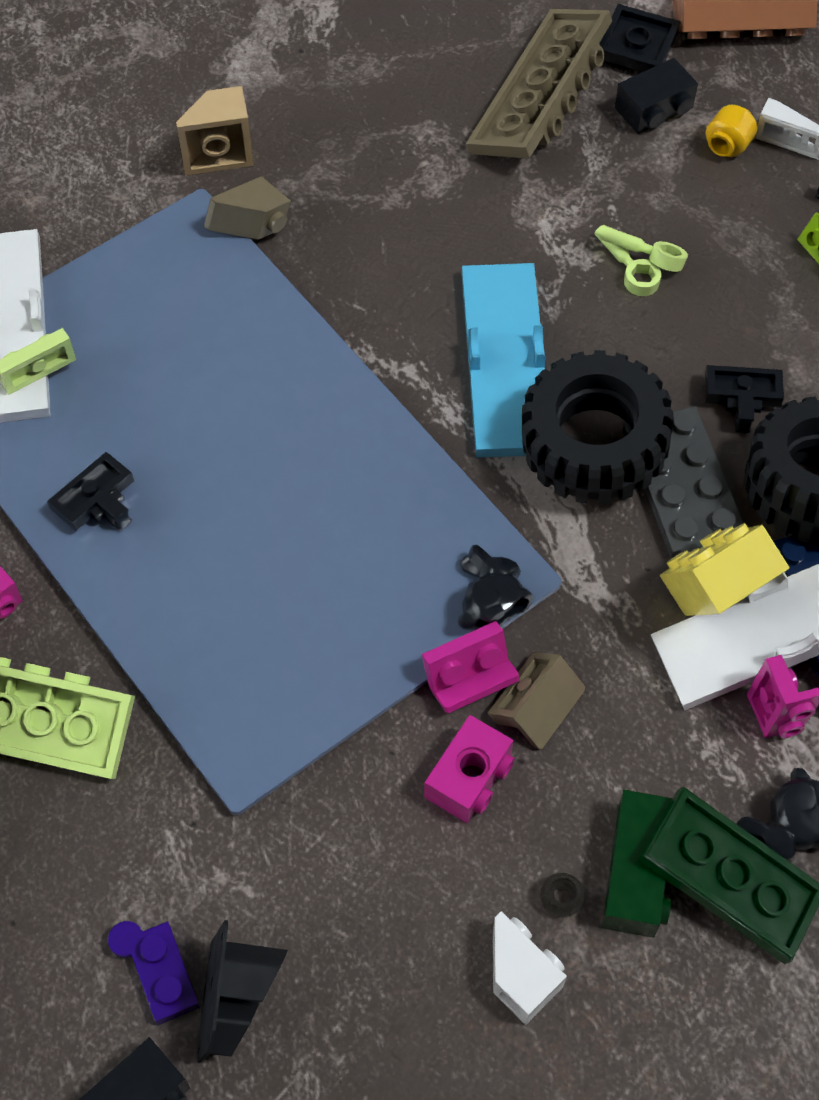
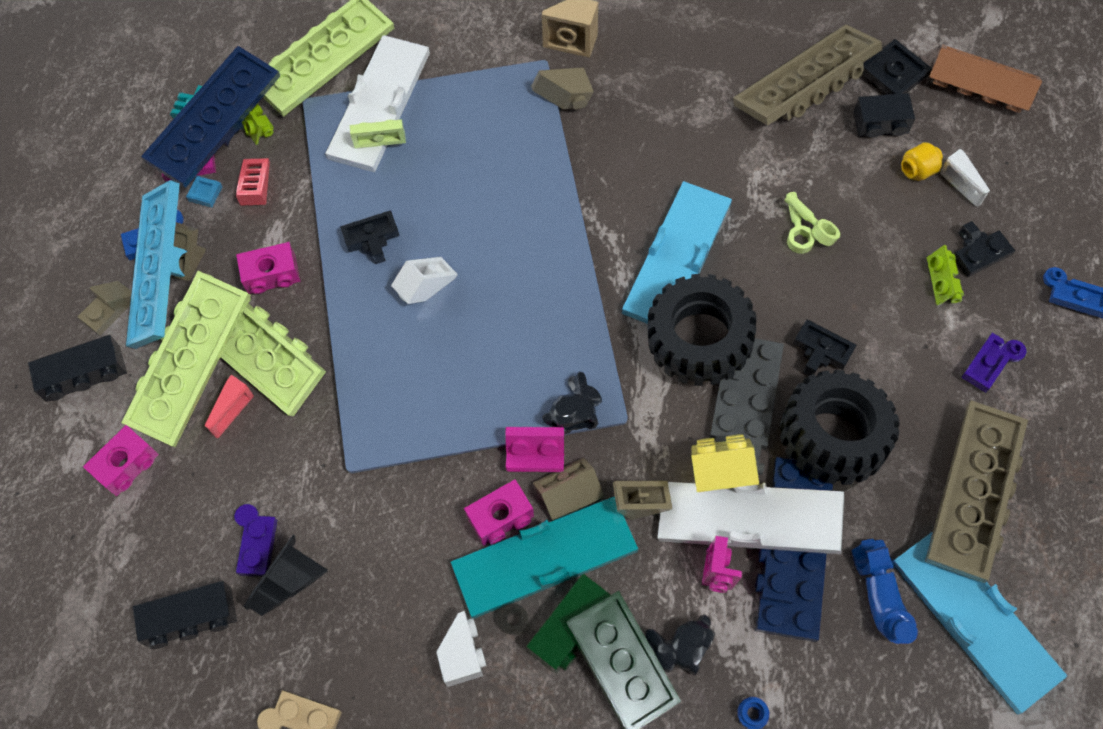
camera: 30 degrees right, 5 degrees up
none -> coral slope [205,375,254,438]
none -> white slope [391,257,458,304]
none -> teal piece [451,496,638,619]
none -> dark tan slope [613,481,673,520]

